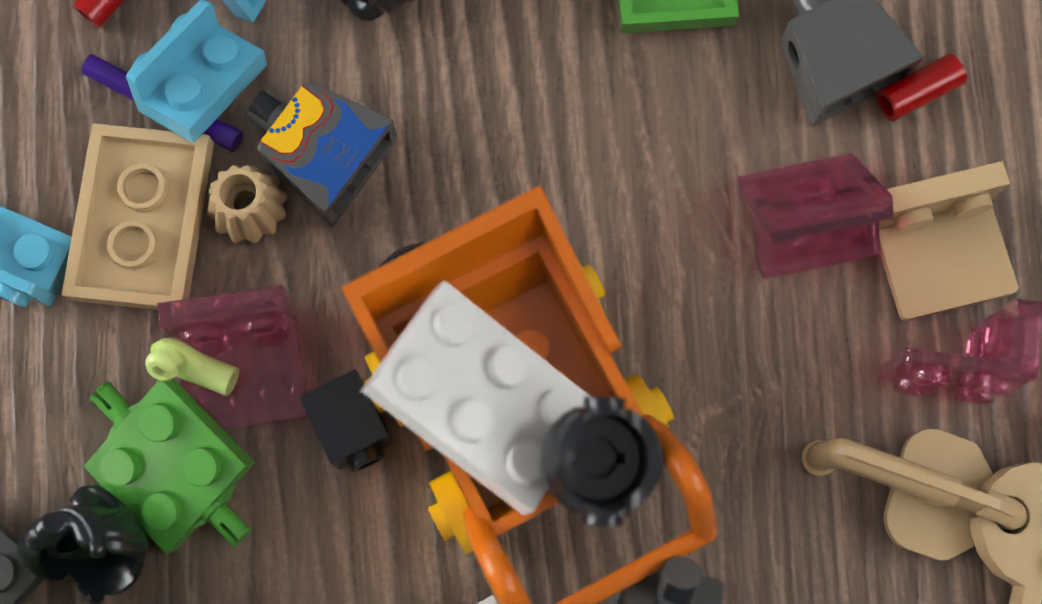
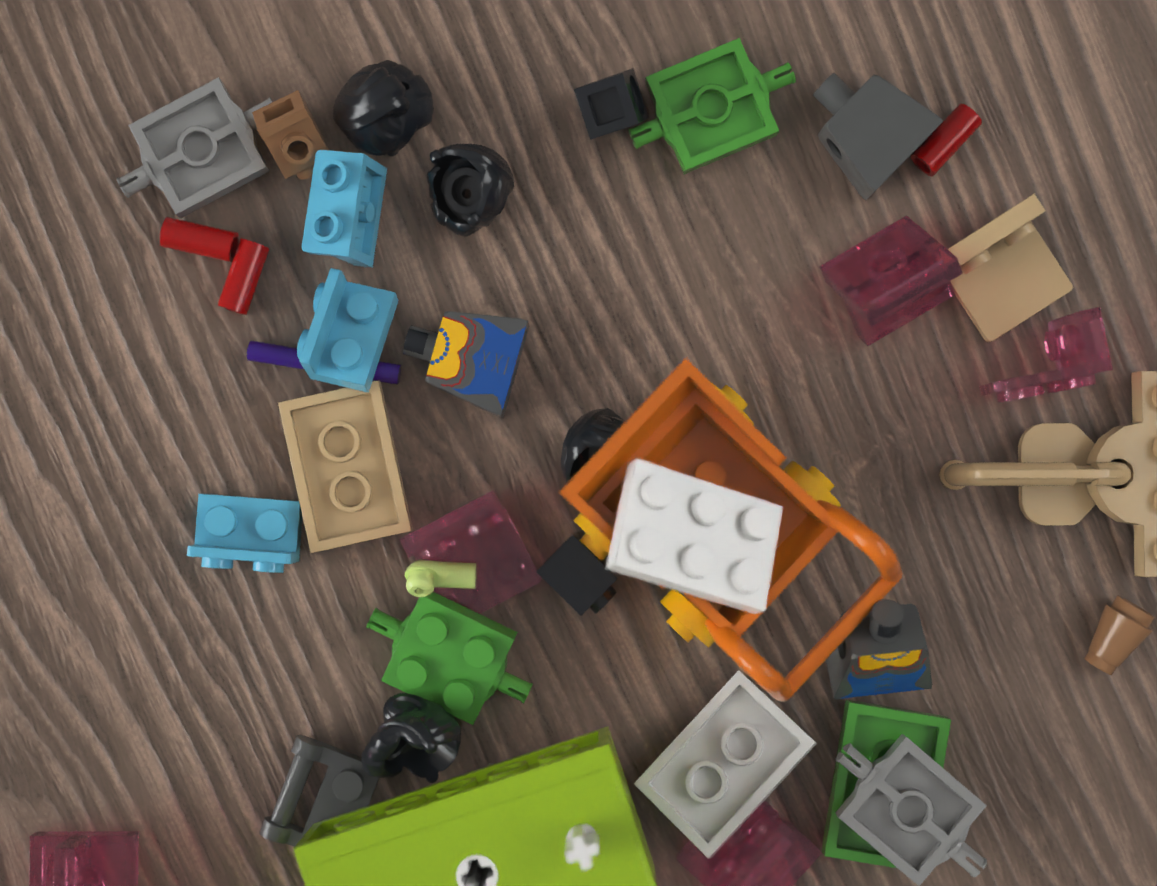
camera: 25 degrees left, 10 degrees up
tan piece [207,165,288,244] -> none
black cap [541,397,663,526] -> none

